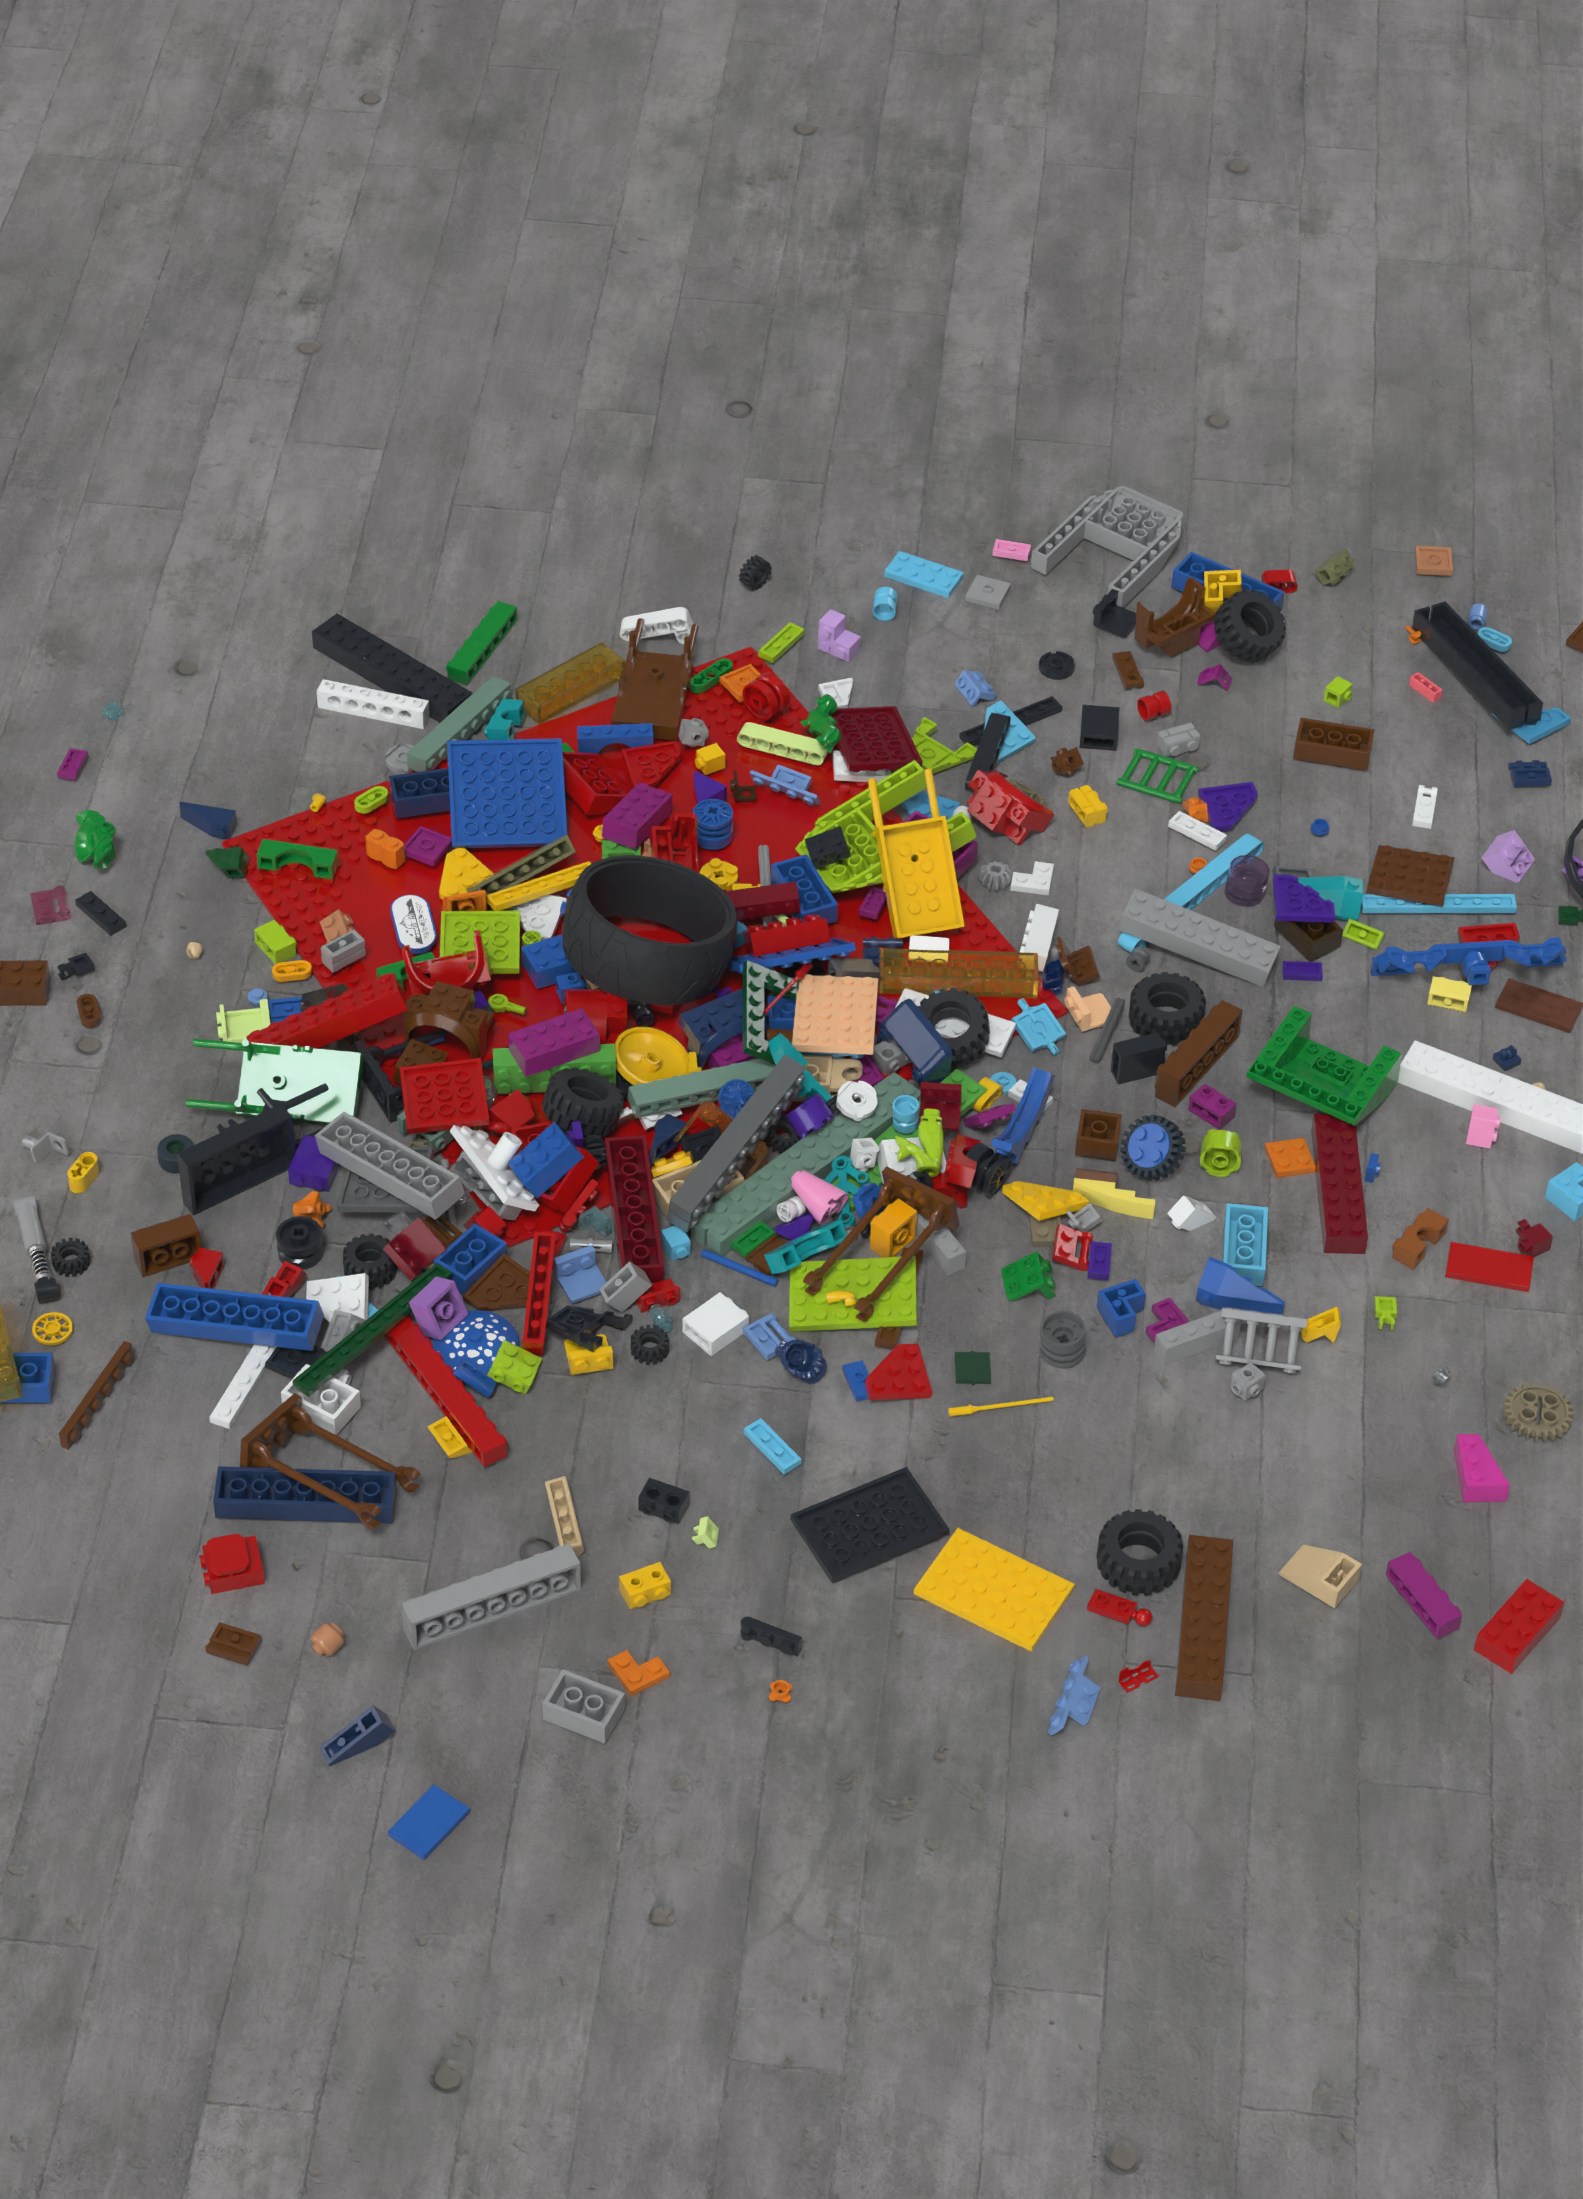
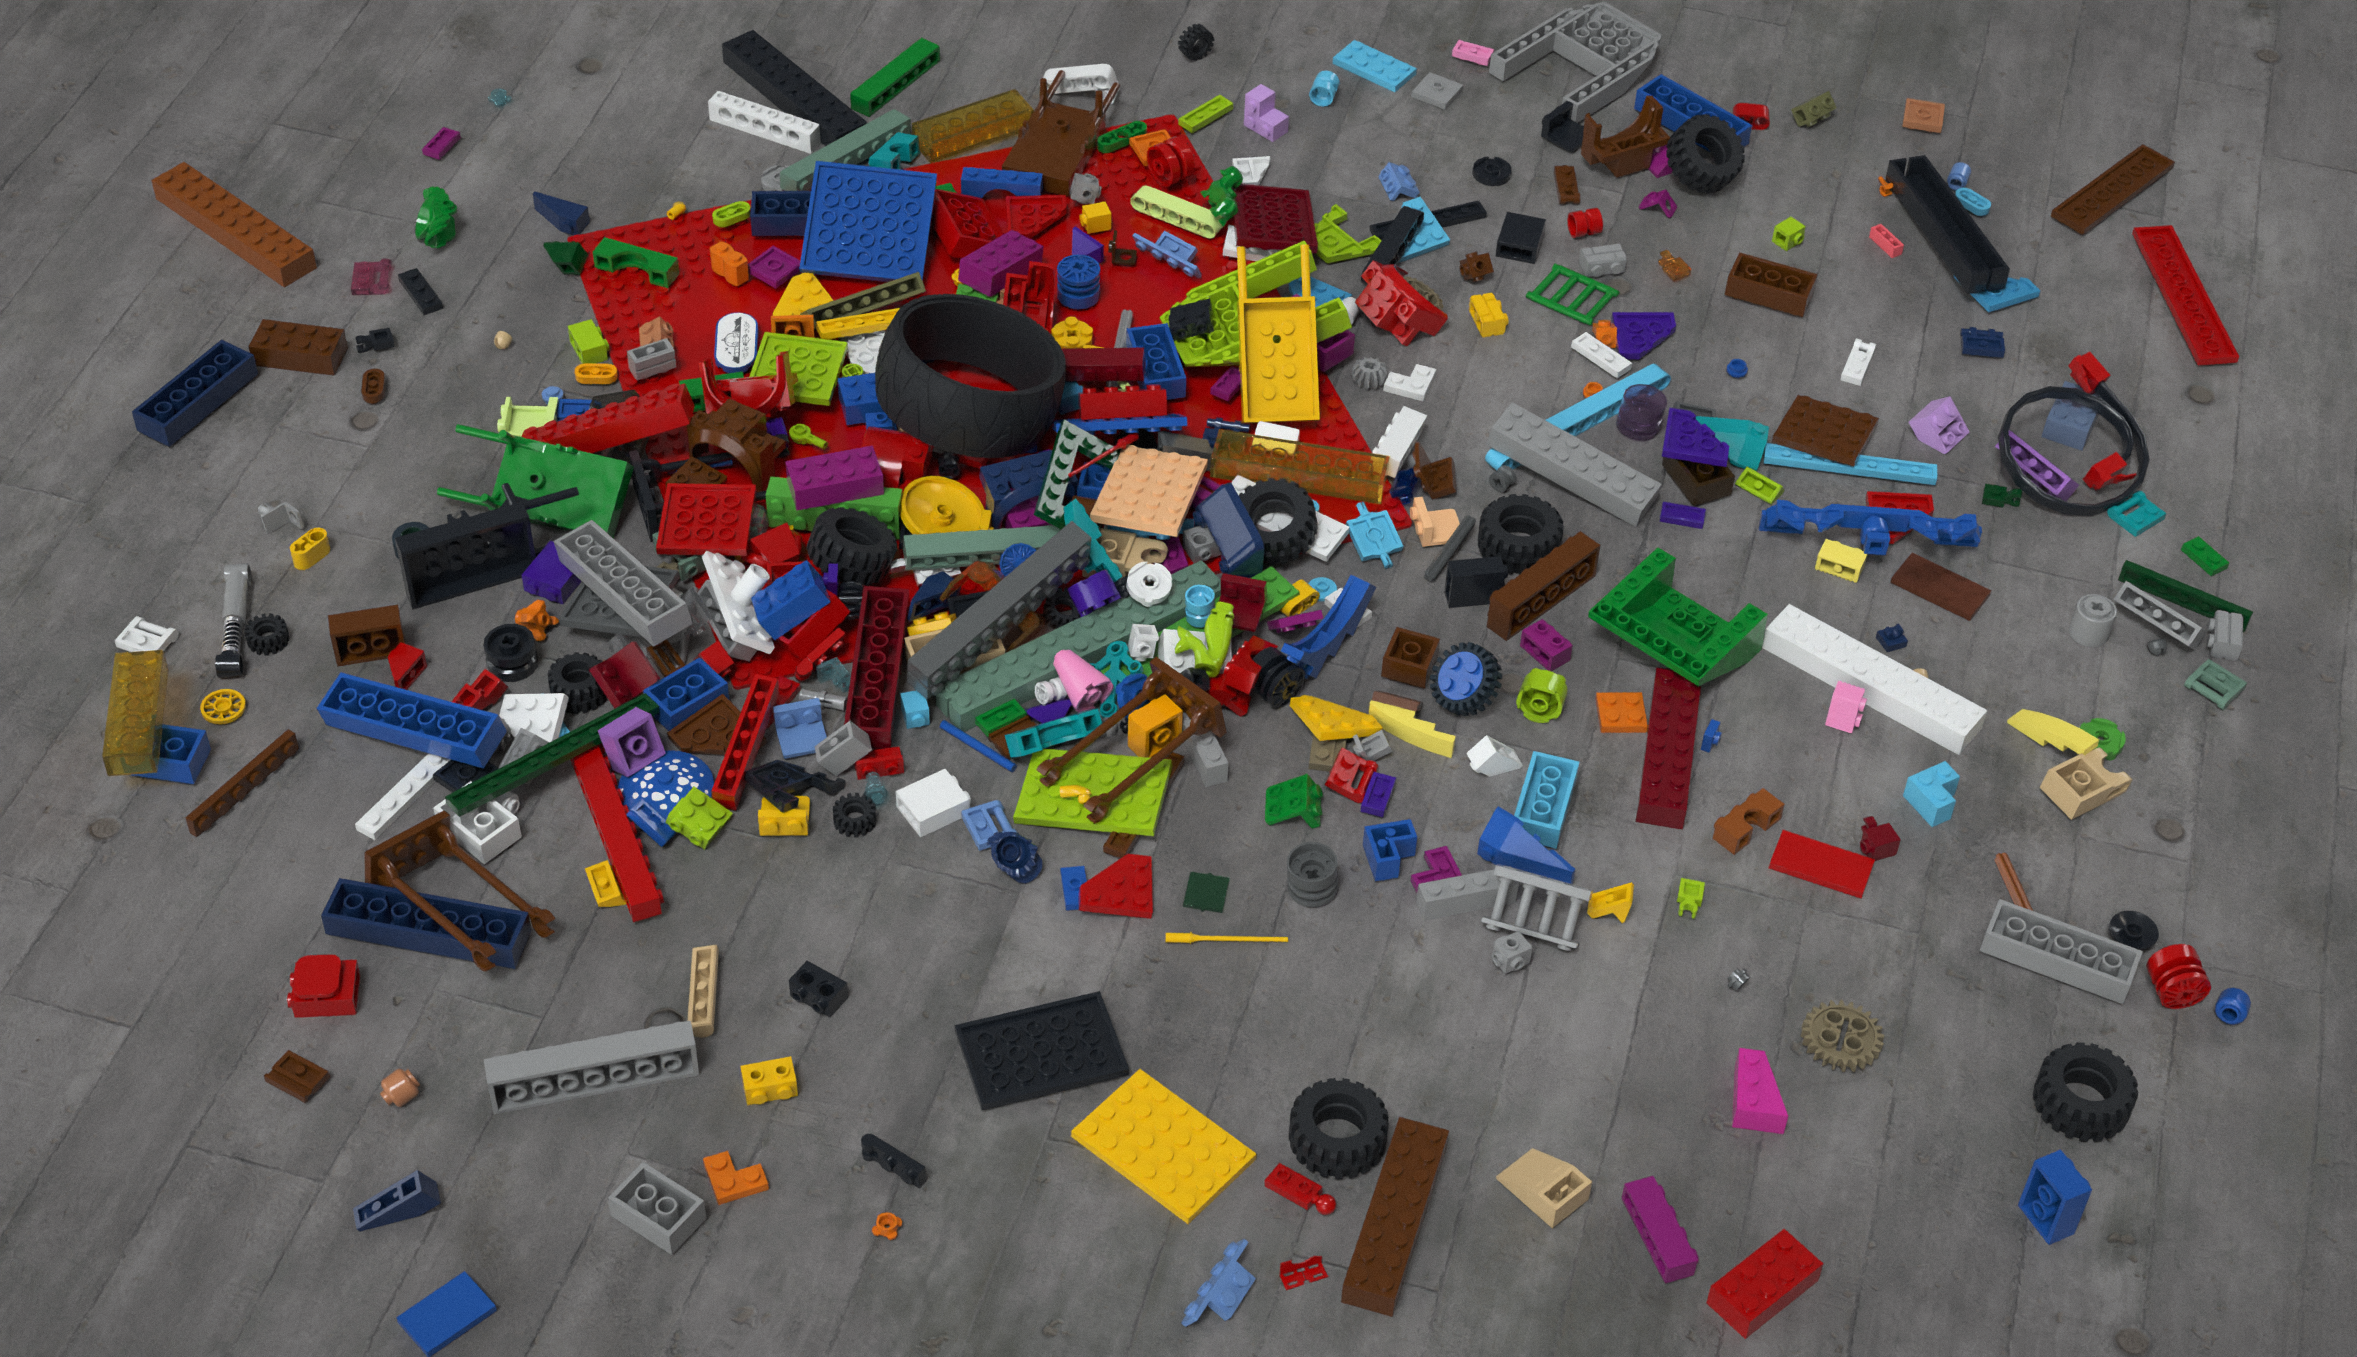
camera: 10 degrees right, 0 degrees up
yellowish green tile [692,1516,719,1548] -> none
medium azure plate [744,1418,801,1475] -> none
yellow brick [1204,570,1242,613] -> none
none -> clear orange plate [1658,250,1691,281]

